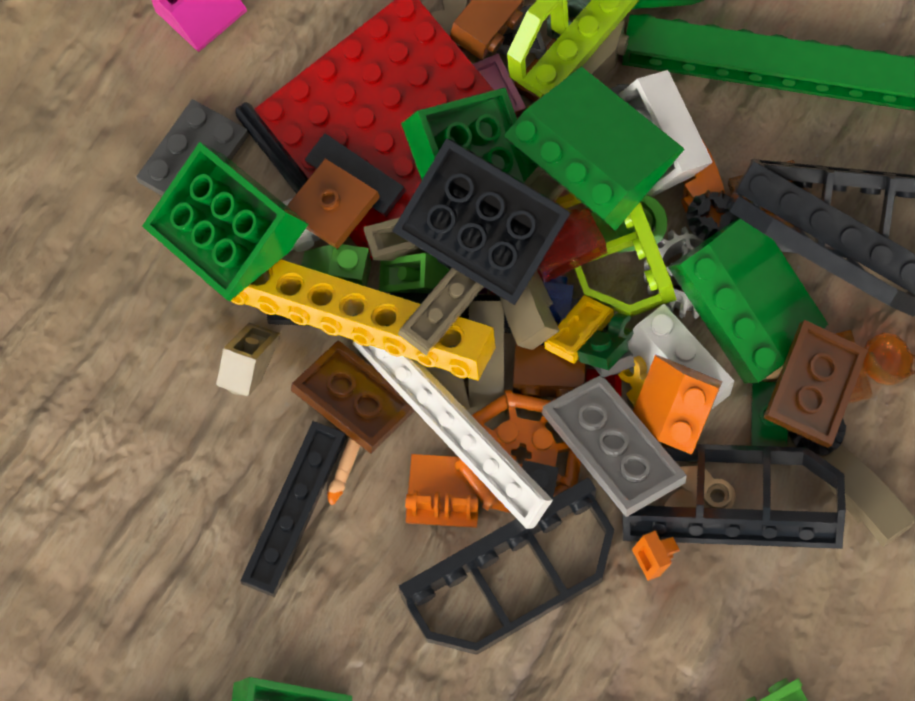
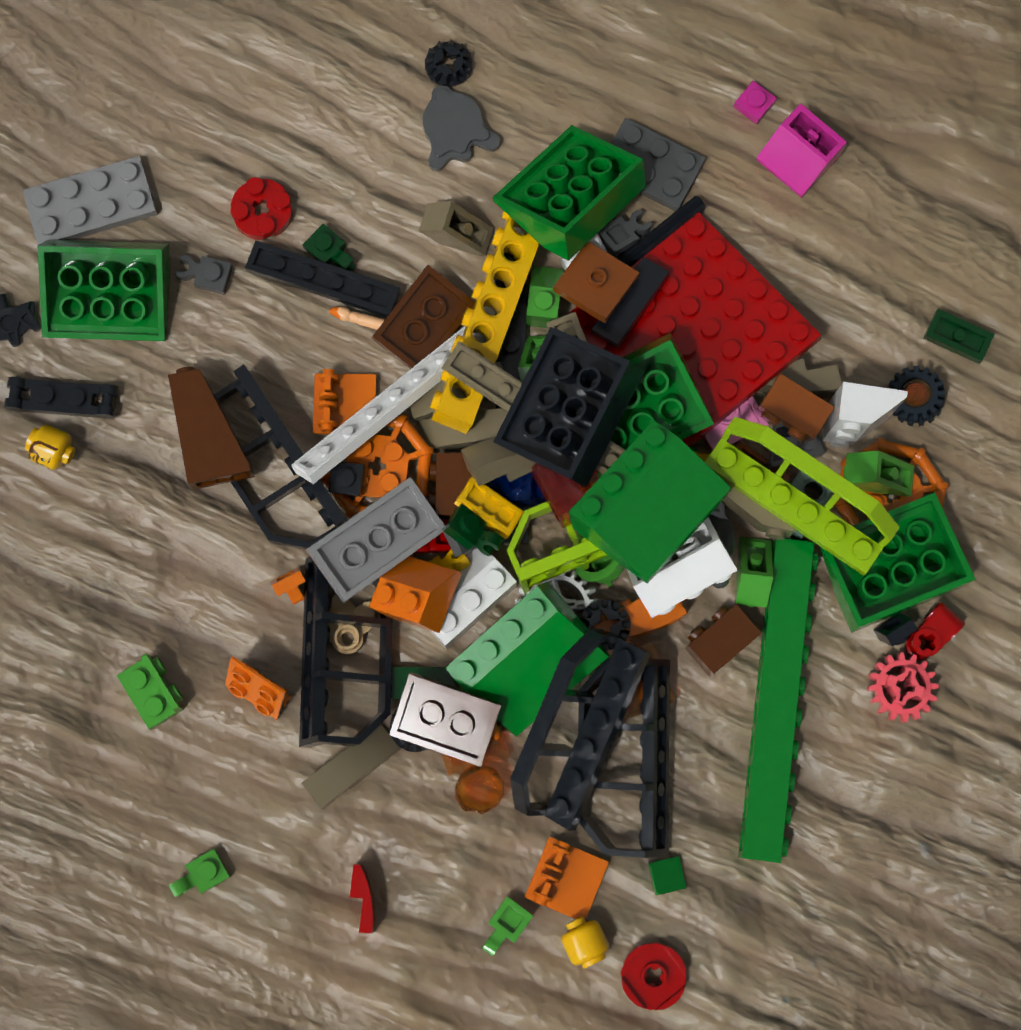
camera: 80 degrees right, 10 degrees up
none -> reddish brown slope [168,367,255,490]
none -> dark grey plate [174,255,233,295]
none -> orange hinge [225,656,291,720]
none -> red plate [230,177,292,240]
none -> dark green plate [302,223,356,271]
none -> dark grey tile [423,86,501,171]
none -> black gear [425,39,472,87]
none -> dark grey plate [598,210,652,257]
none -> reddish brown brick [685,604,761,677]
none -> dark pink plate [733,81,777,124]
none -> bright green slope [735,537,773,608]

